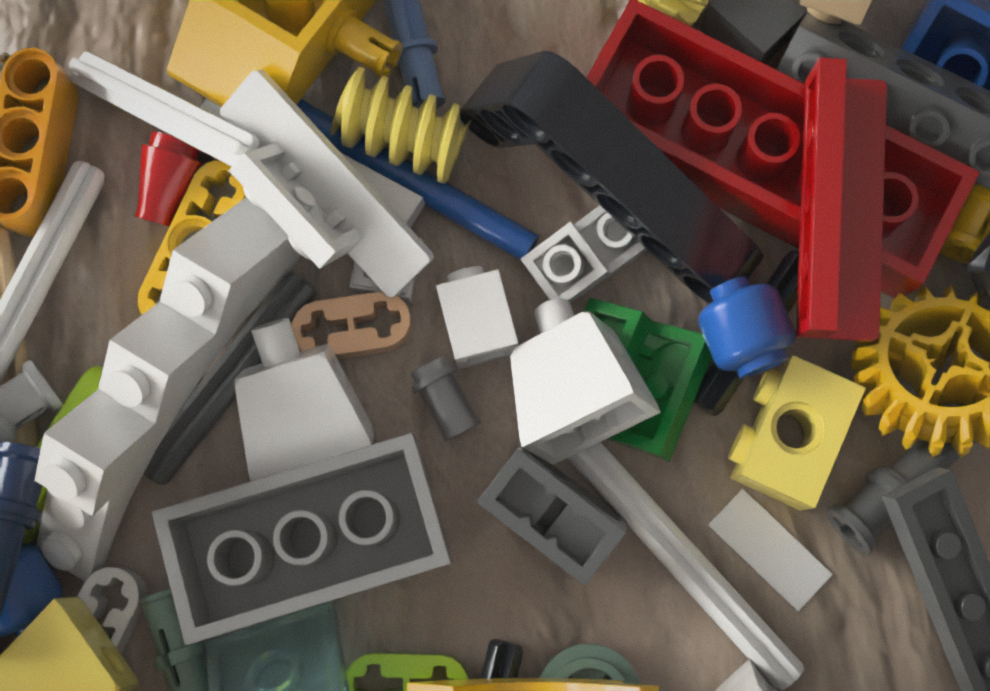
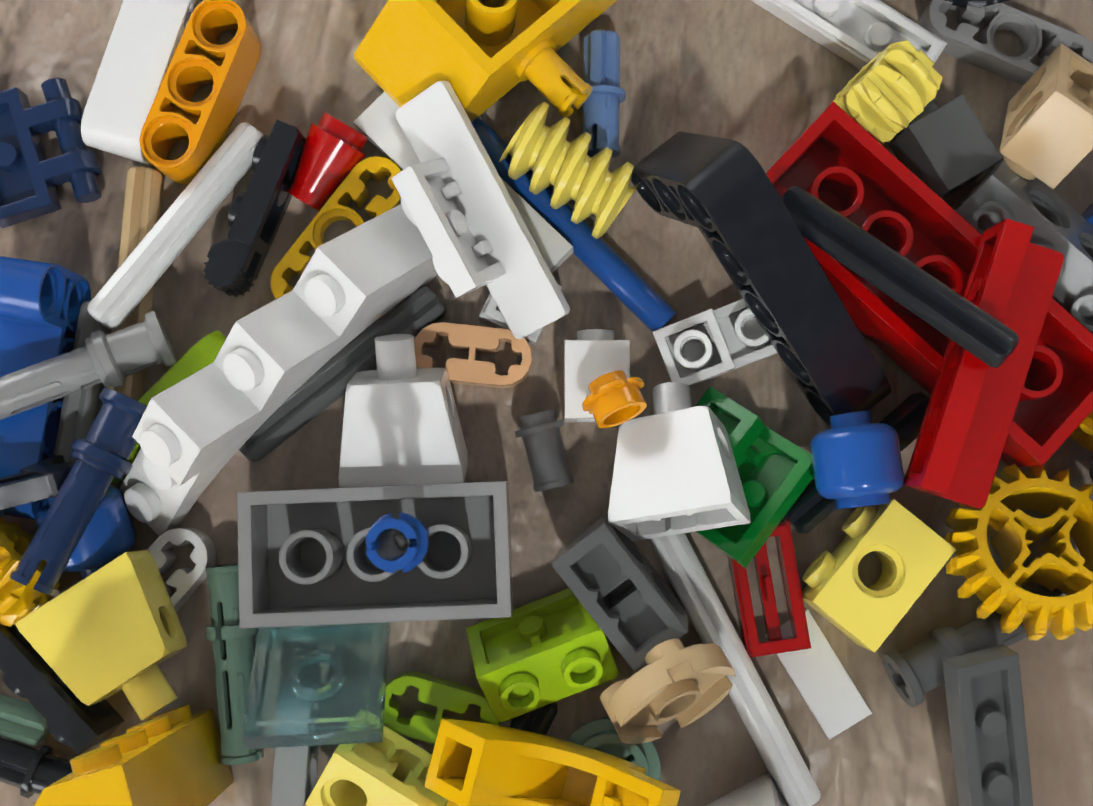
camera: 10 degrees right, 5 degrees up
white axle [68,52,259,167] -> none
none -> black hinge [203,119,306,297]
none -> blue pin [365,512,430,573]
none -> lime bracket [465,588,619,722]
none -> light orange plate [582,370,647,428]
none -> tan plate [600,638,736,744]
none -> red tile [728,521,811,658]
none -> black axle [781,186,1019,368]

